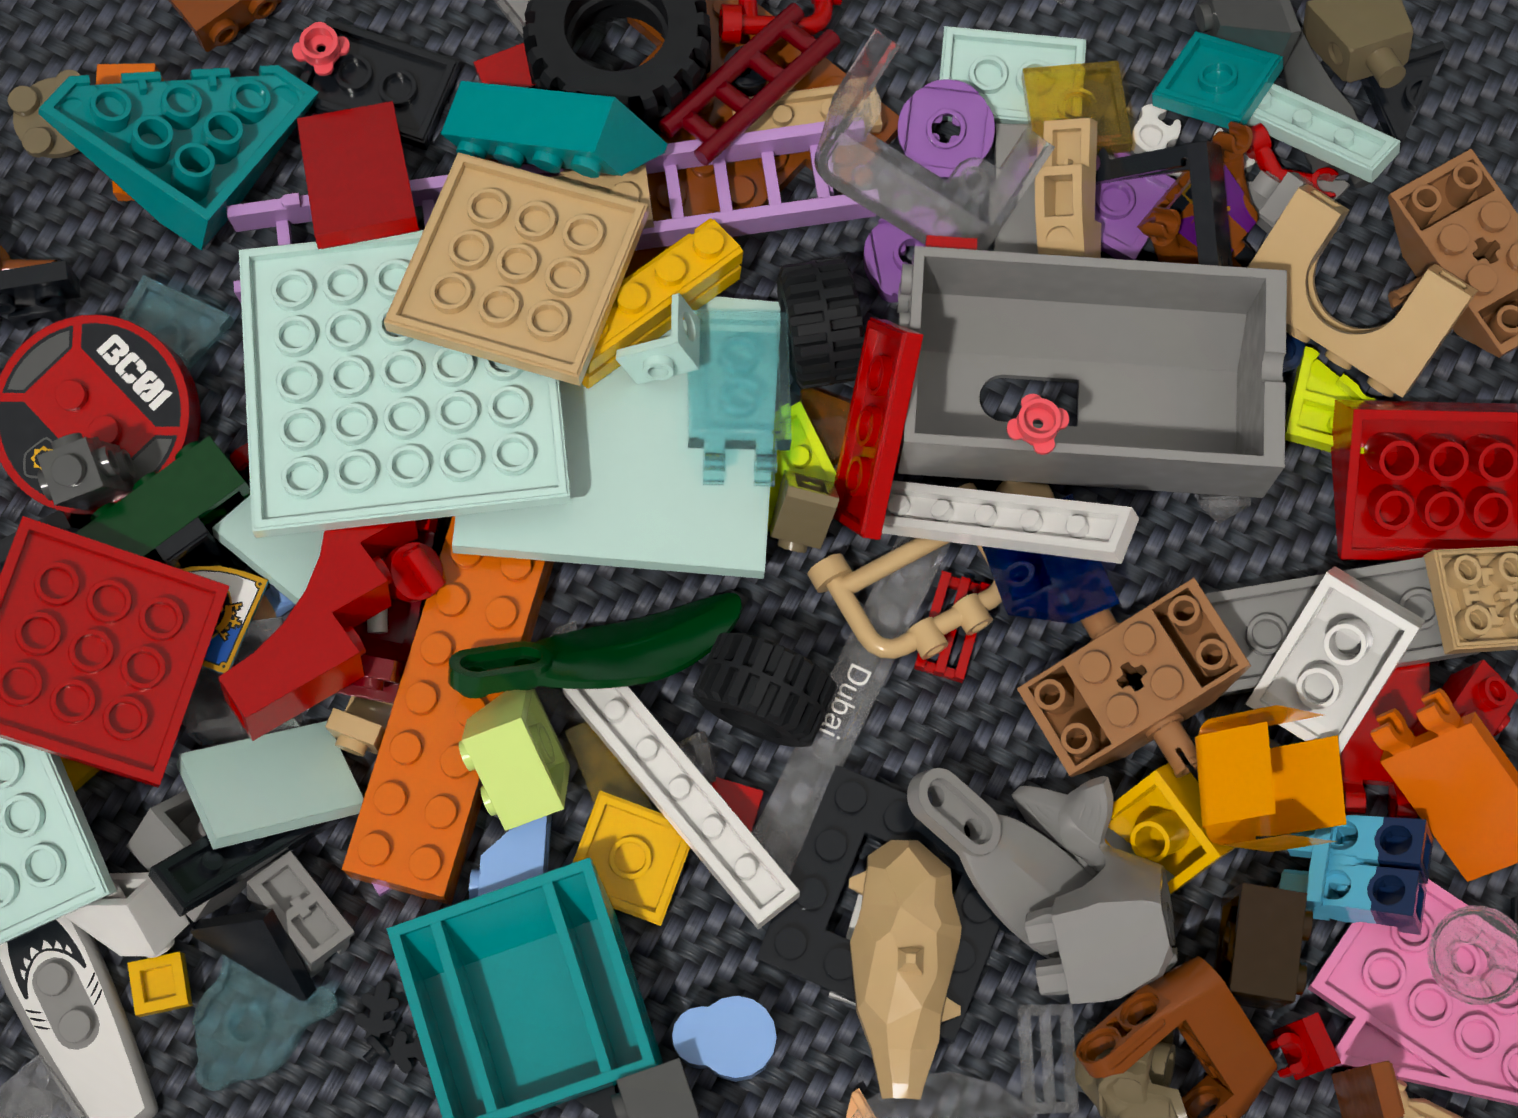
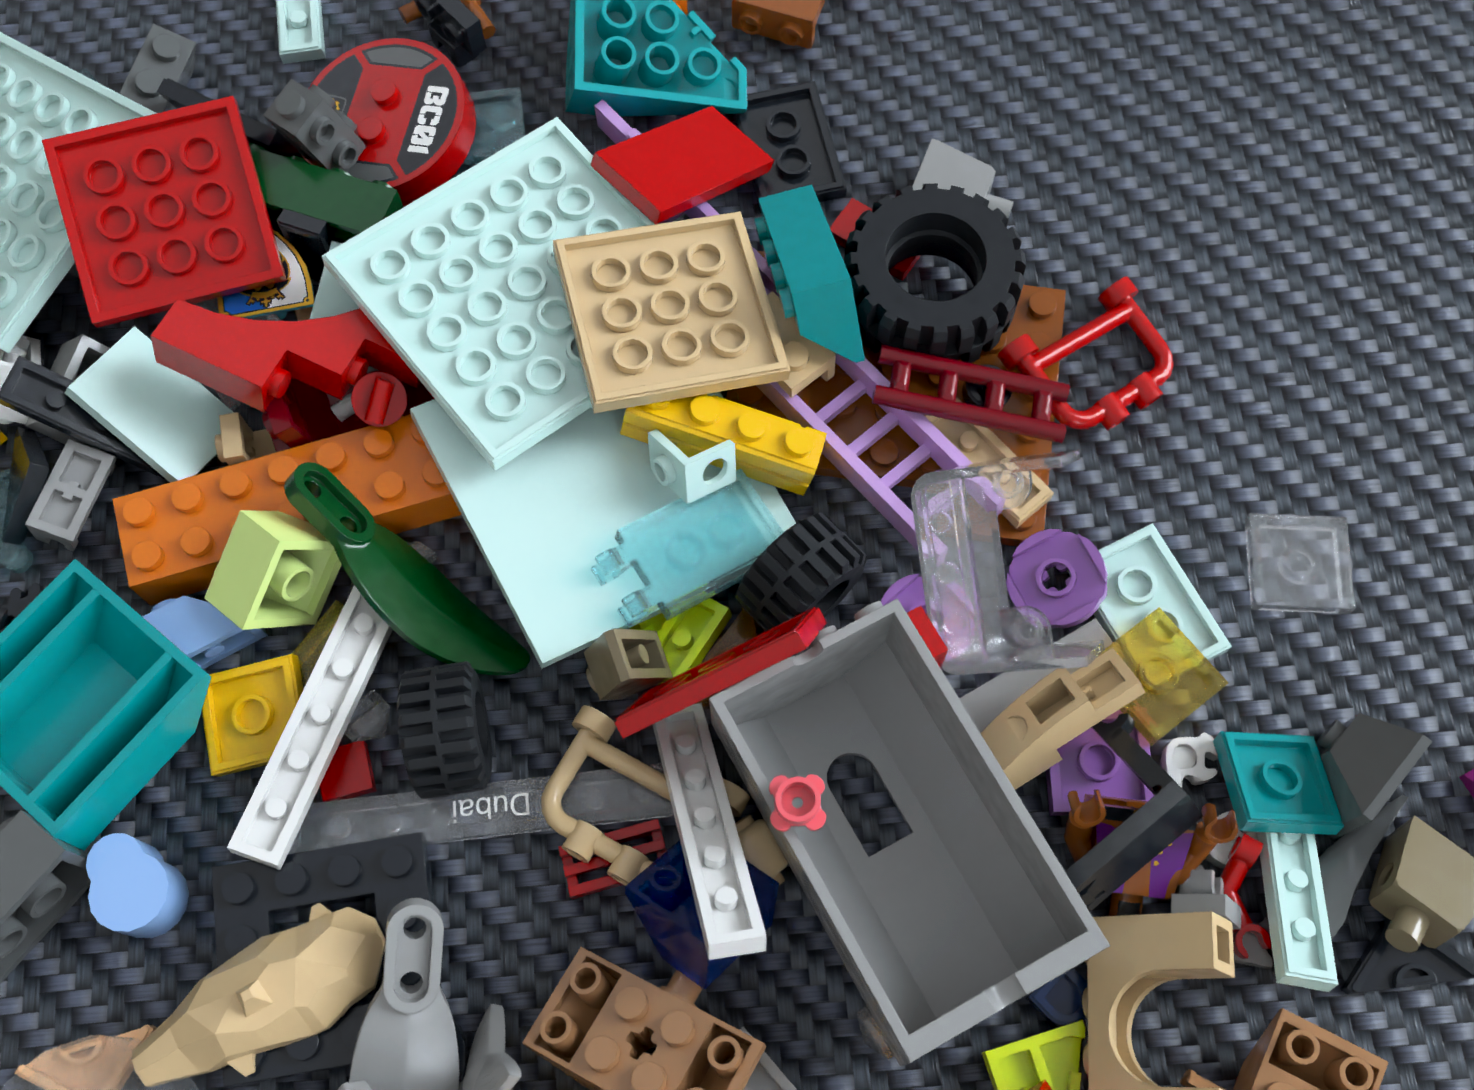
camera: 60 degrees right, 5 degrees down
coral plate [292,22,350,76] -> none

